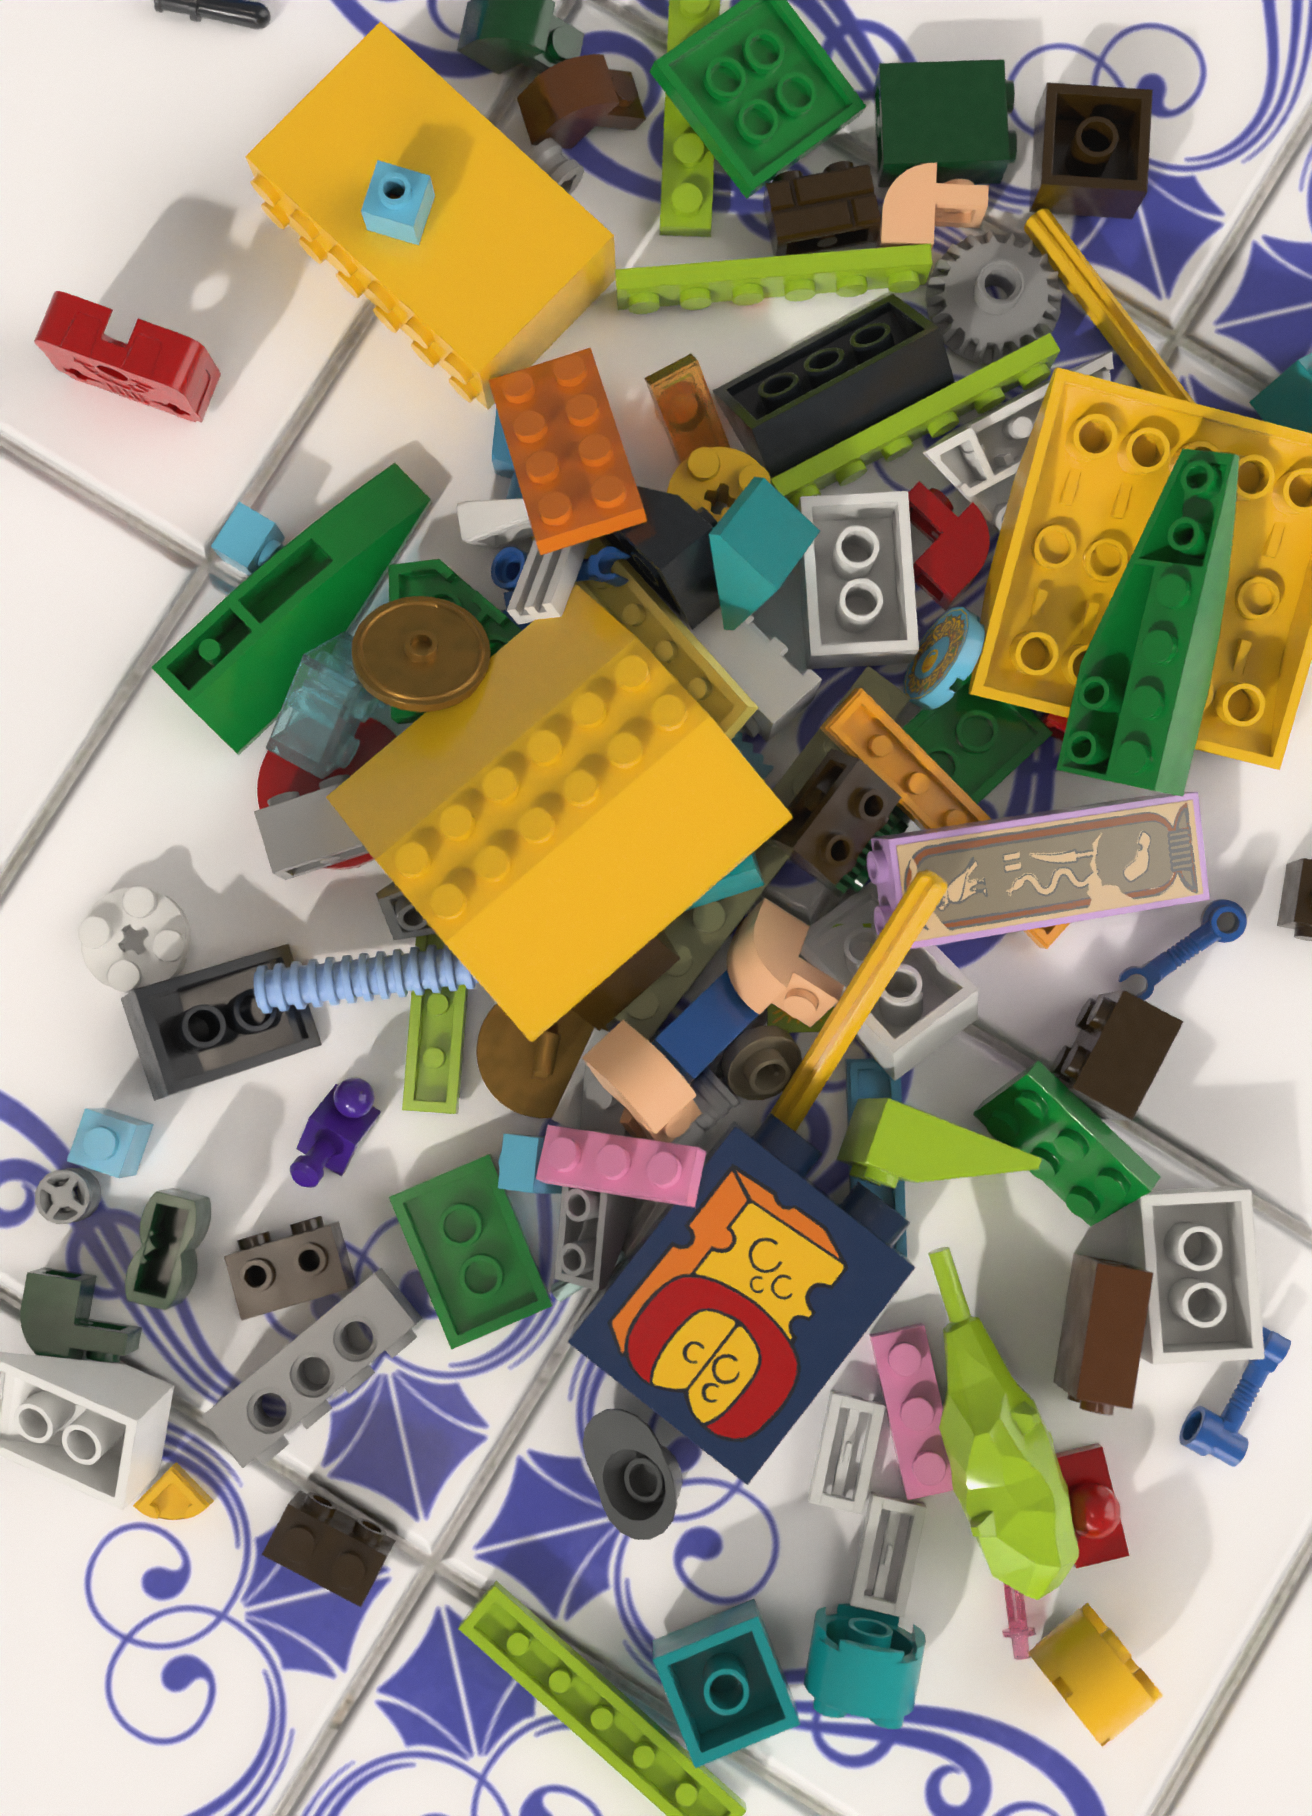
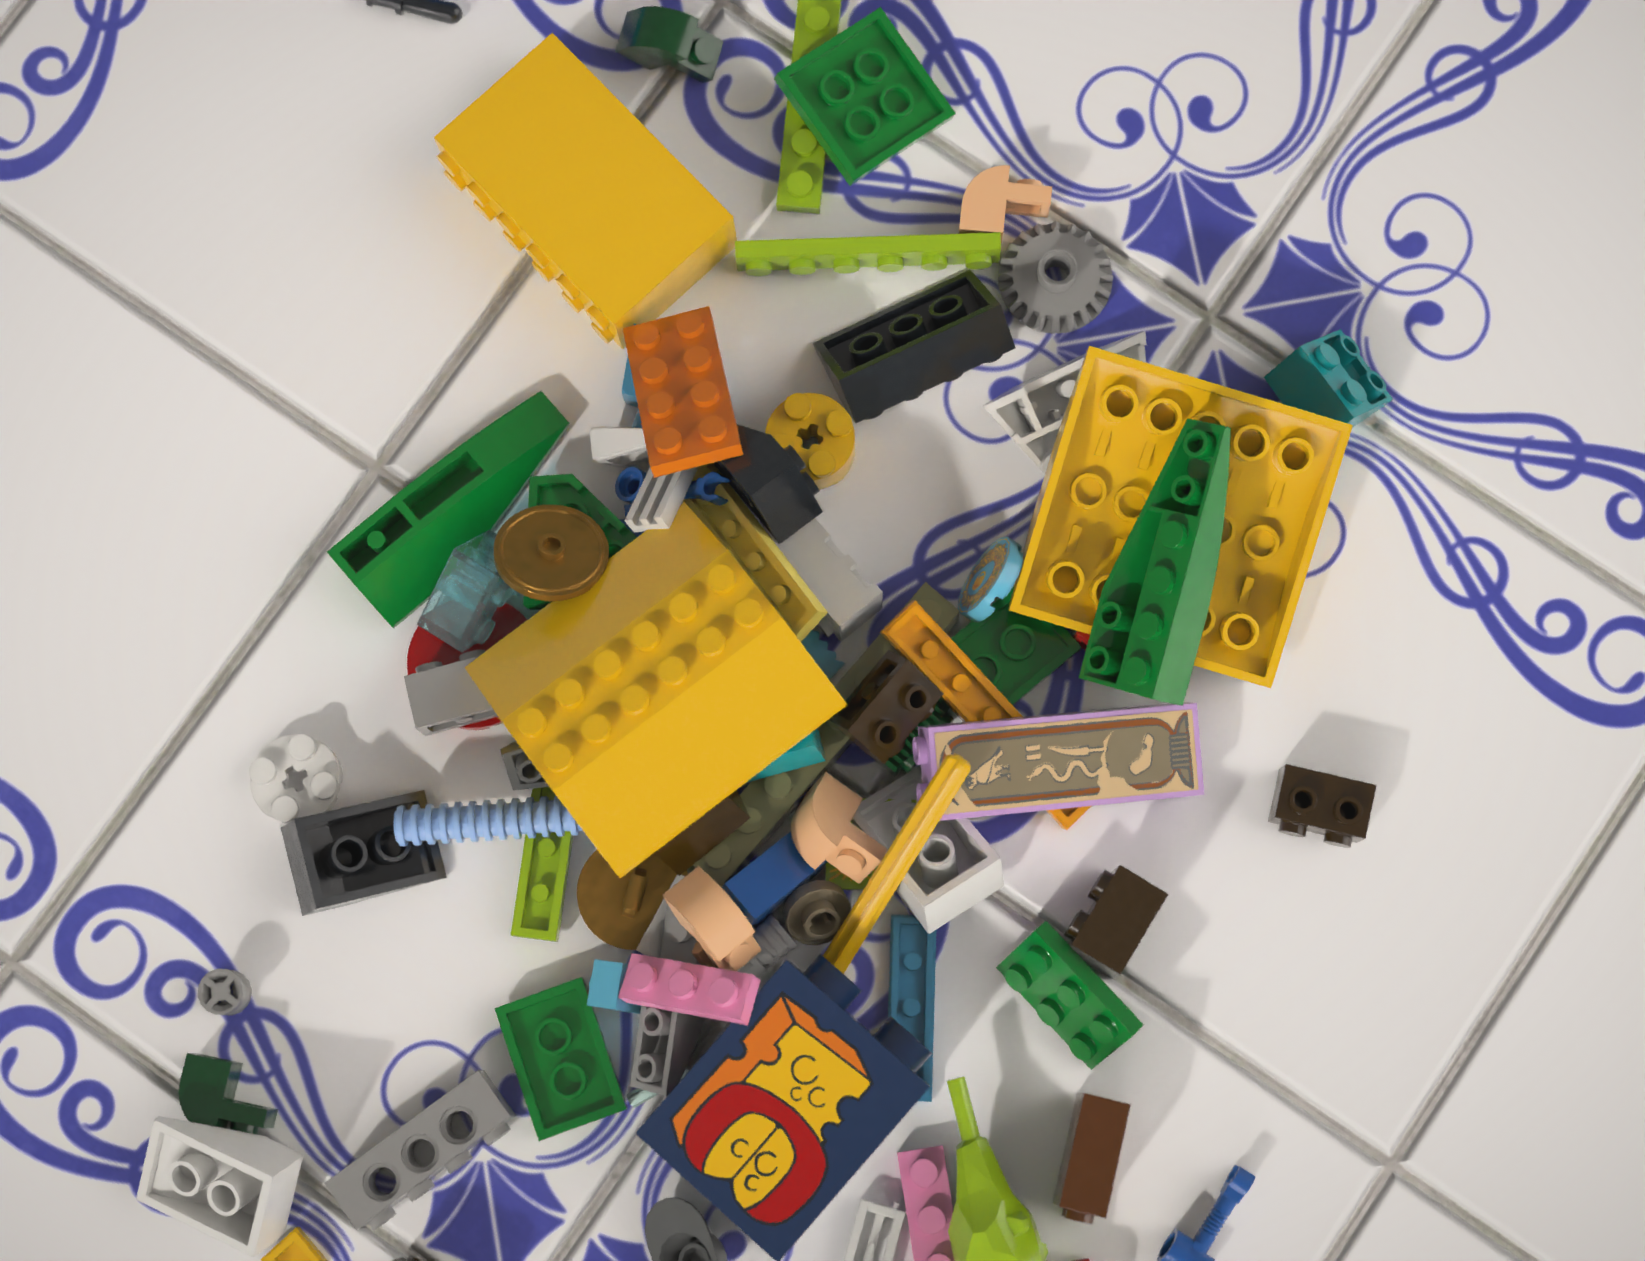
camera: 10 degrees right, 5 degrees down
red axle [34,291,221,423] -> none
medium azure brick [67,1108,154,1178] -> none
brick [125,1188,211,1310] -> none
medium azure plate [211,502,285,576] -> none
brick [224,1215,356,1321] -> none
dark purple piece [289,1077,381,1188] -> none
medium azure plate [361,160,435,245] -> none
reddish brown brick [516,54,646,149] -> none
light grey wheel [528,138,584,195] -> none
clear orange tile [644,353,731,465] -> none
teal slope [709,477,820,631] -> none
dark brown brick [763,161,881,256] -> none
lime plate [770,333,1060,508] -> none
white brick [797,491,919,669] -> none
lime slope [836,1098,1042,1188] -> none
dark green brick [873,59,1017,188] -> none
red brick [908,481,990,611] -> none
yellow axle [1024,208,1195,403] -> none
dark brown brick [1029,82,1153,219] -> none
blue brick [1118,899,1247,1000] -> none
white brick [1126,1186,1265,1365] -> none

